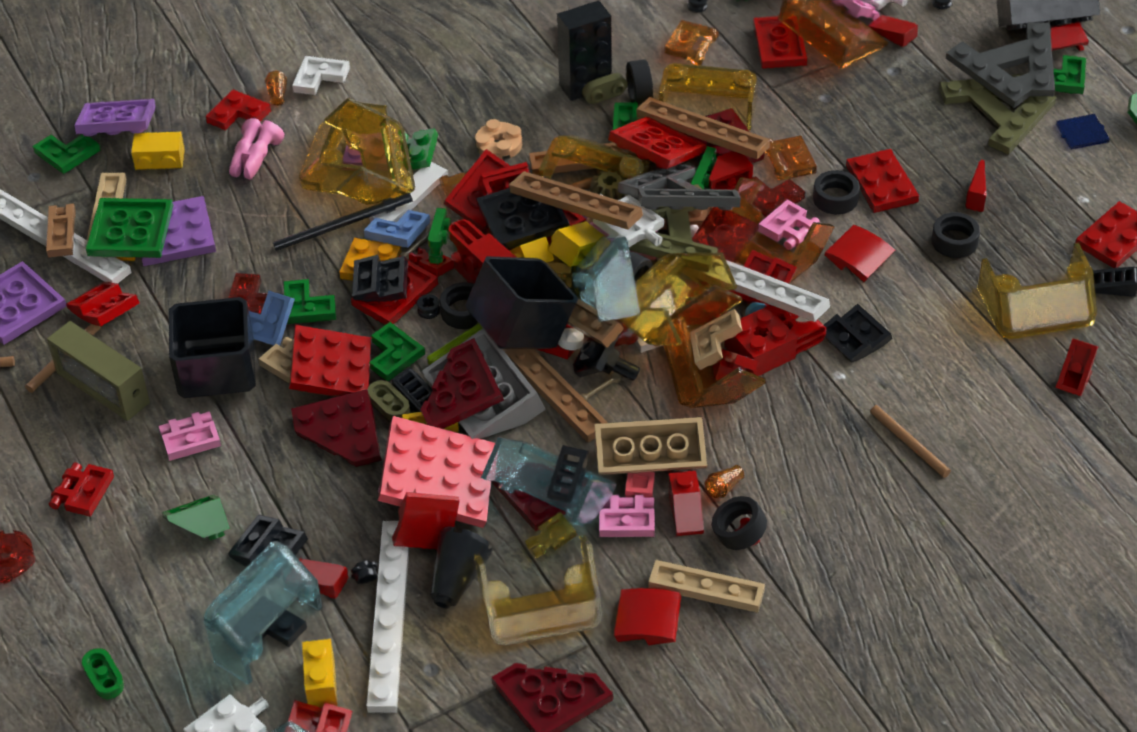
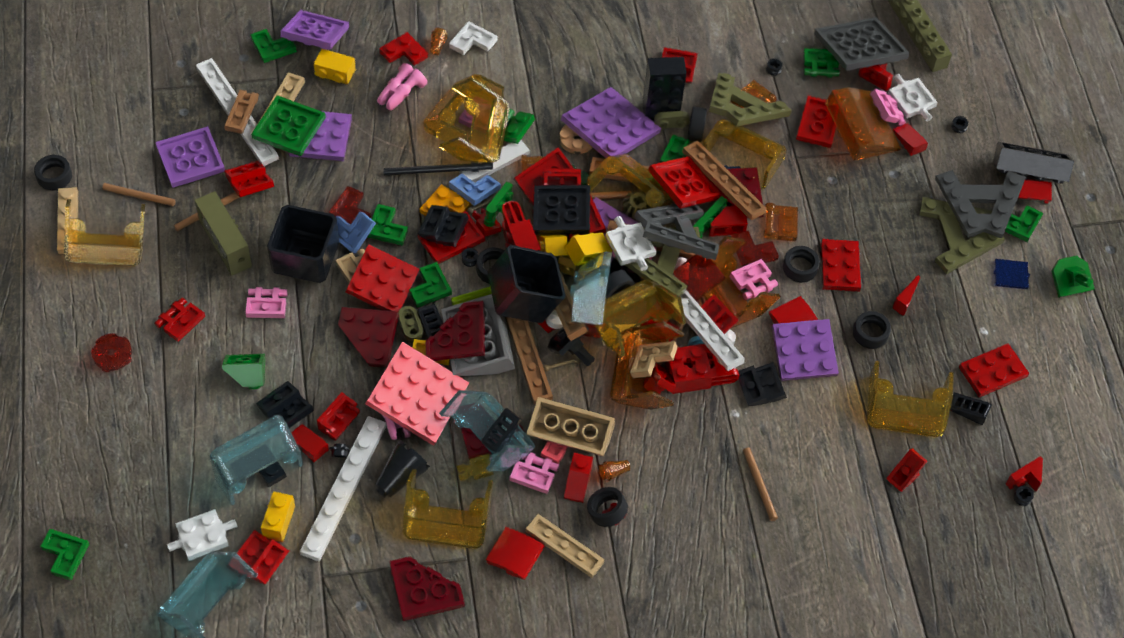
camera: 15 degrees right, 10 degrees up
green plate [82,648,124,699] -> none
red slope [392,492,460,549] -> none
medium nougat plate [509,171,643,230] -> none
none -> red hinge [317,392,360,441]
none -> medium lavender plate [561,87,661,163]
none -> olive plate [709,73,792,126]
none -> medium lavender plate [772,319,839,381]

